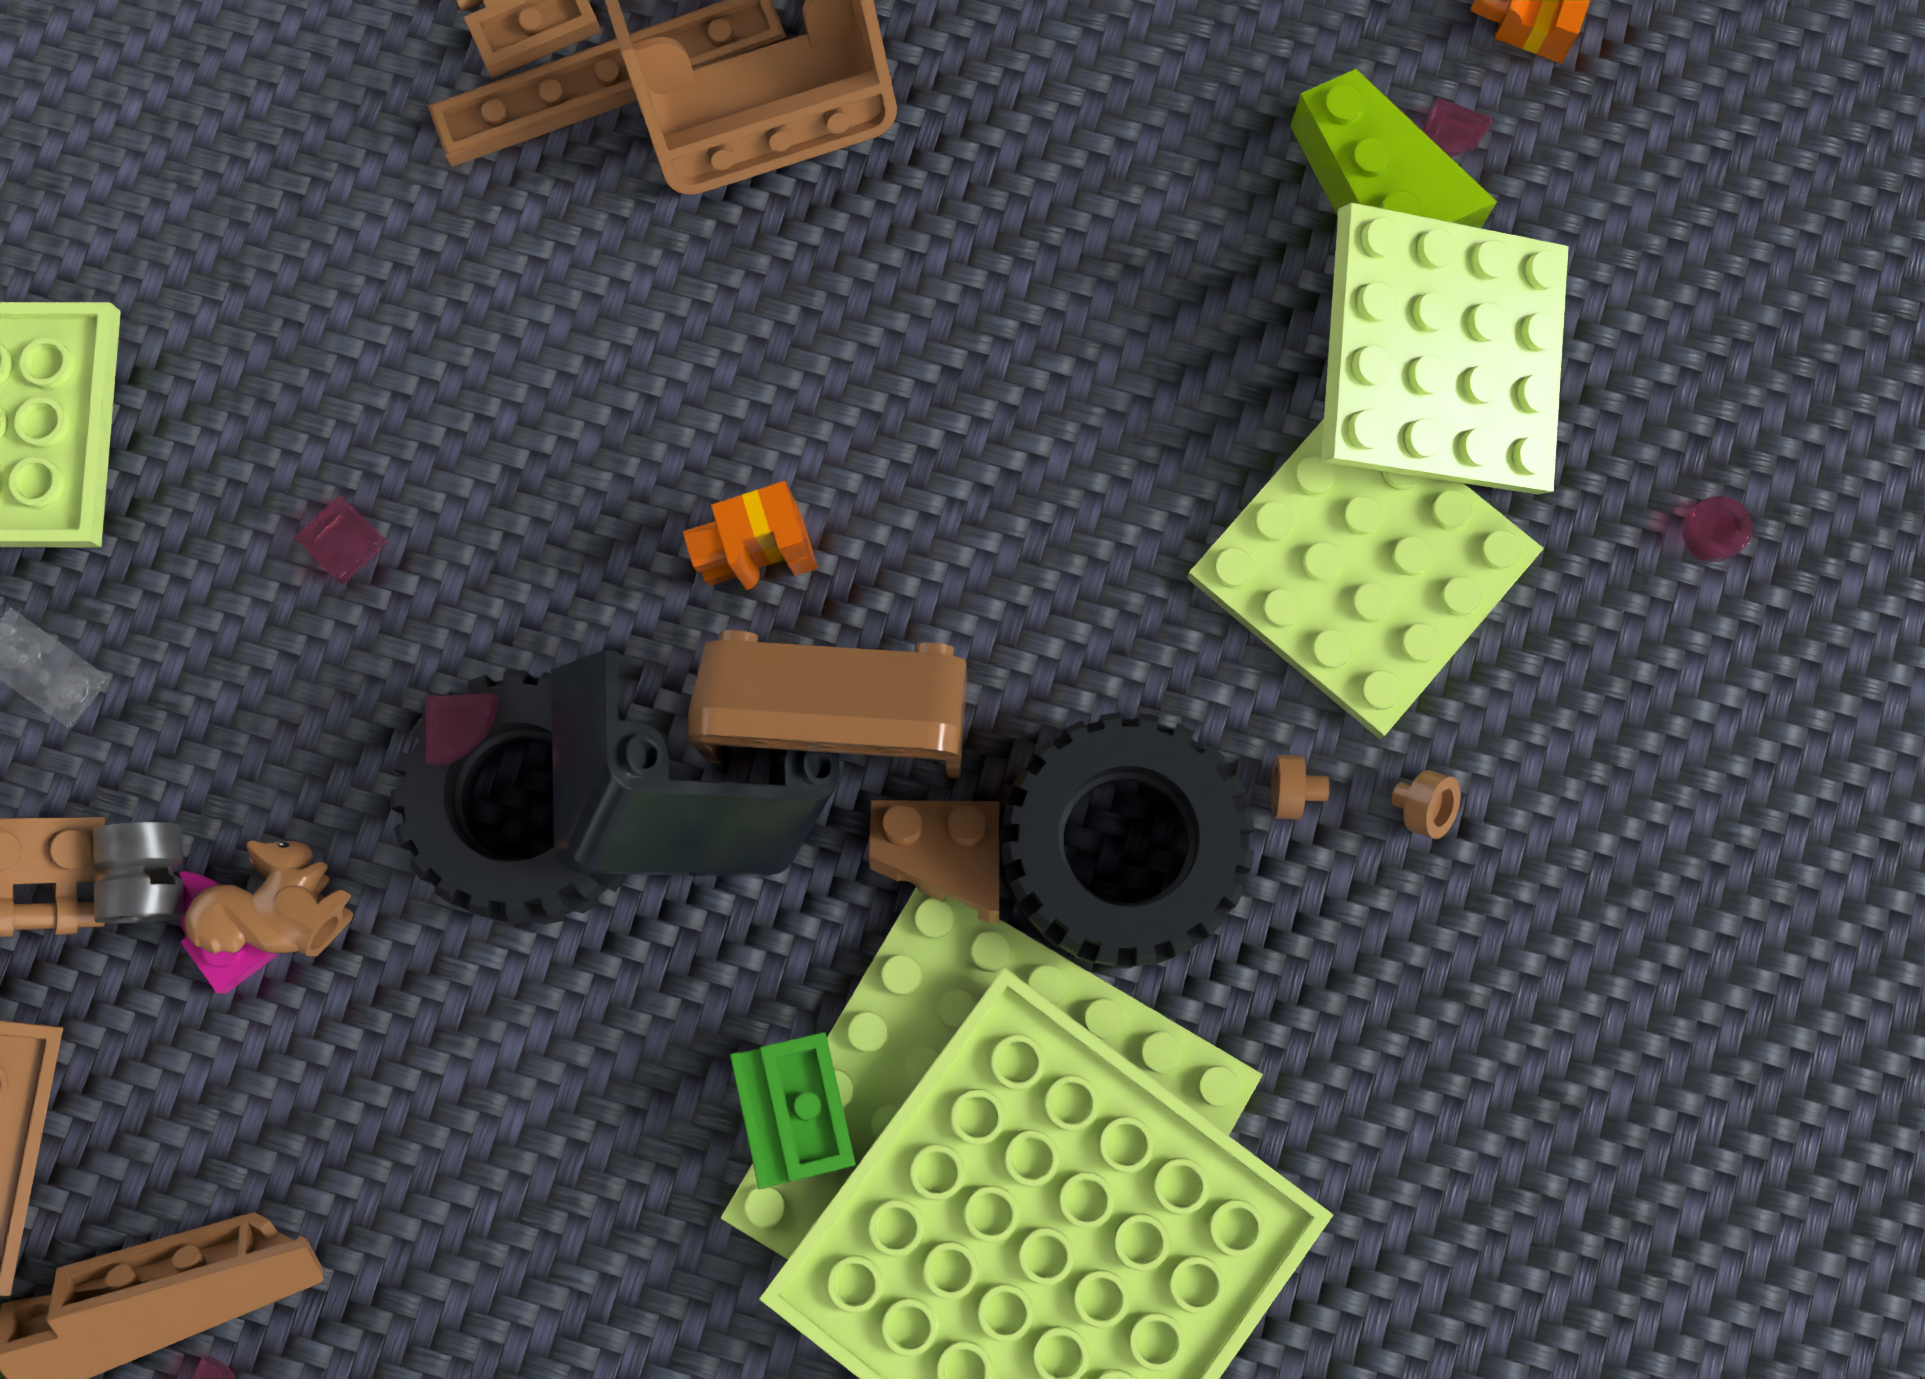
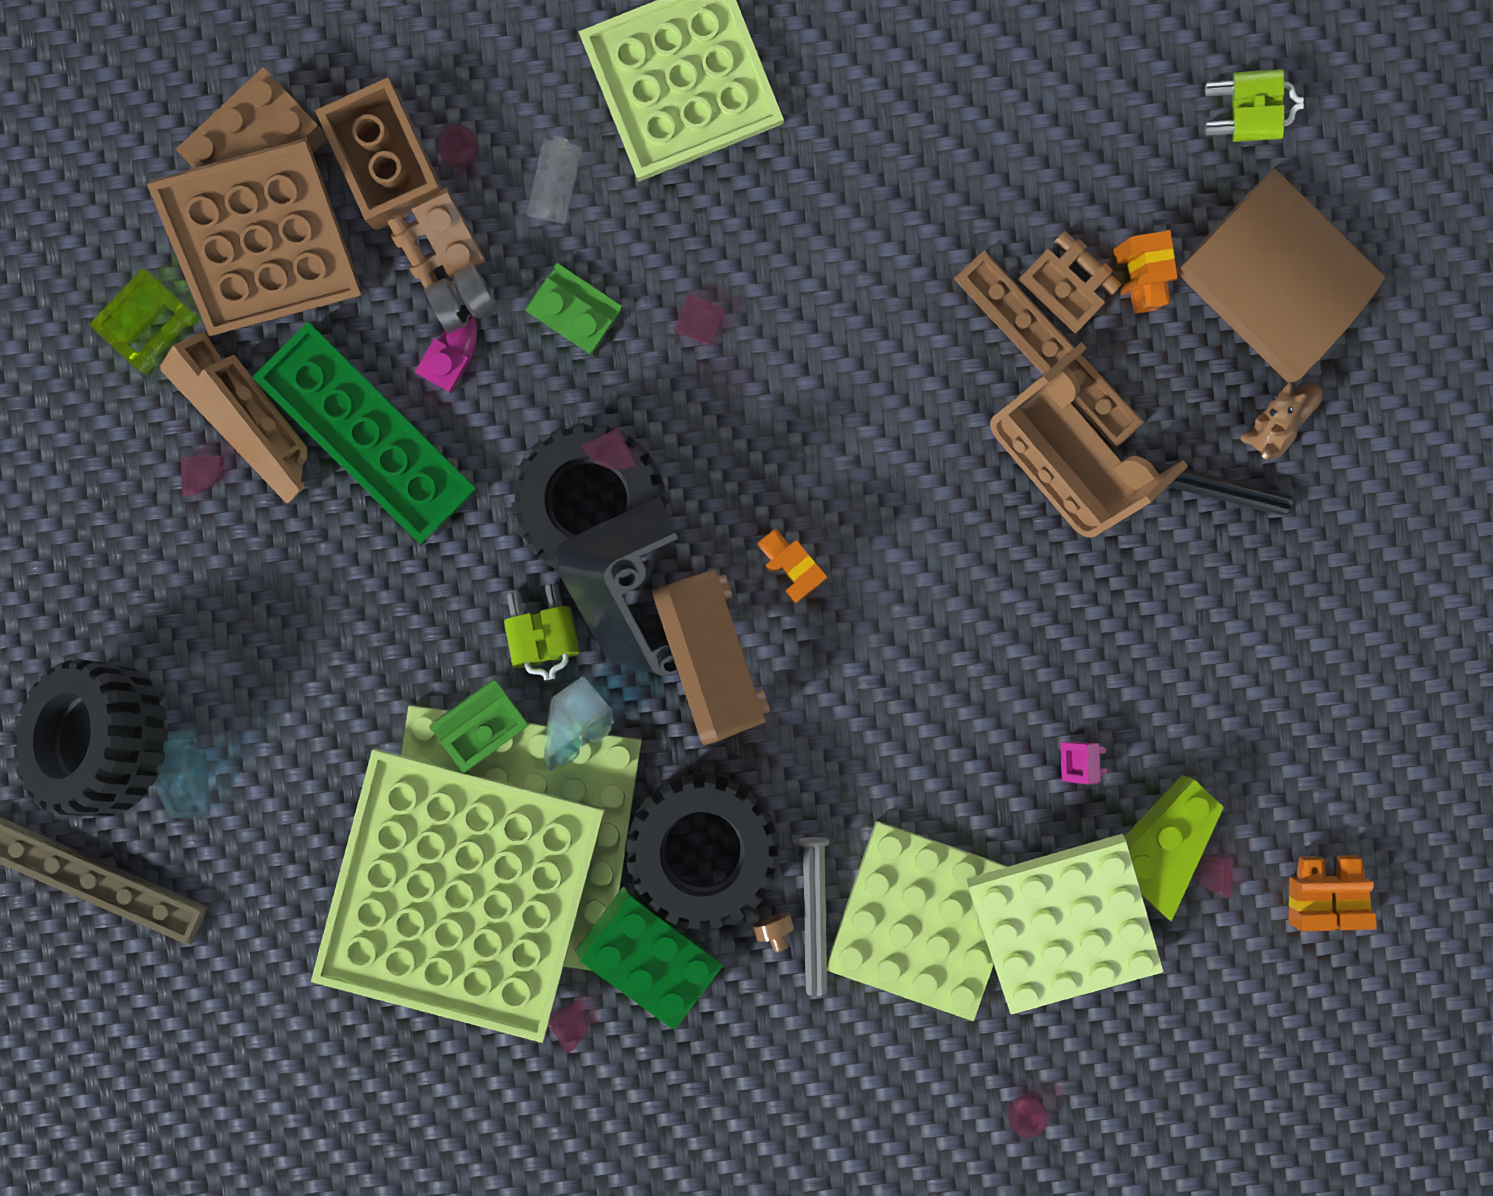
camera: 65 degrees right, 10 degrees up
medium nougat animal [184,841,353,956] -> none
medium nougat wing [869,800,999,923] -> none
medium nougat tile [1392,770,1461,839] -> none
none -> green plate [252,321,478,545]
none -> lime piece [504,583,580,680]
none -> bright green plate [526,263,623,356]
none -> clear light blue slope [544,676,613,771]
none -> clear pink tile [549,998,587,1054]
none -> green brick [575,886,723,1030]
none -> light grey axle [798,837,829,996]
none -> dark pink tile [1060,741,1107,784]

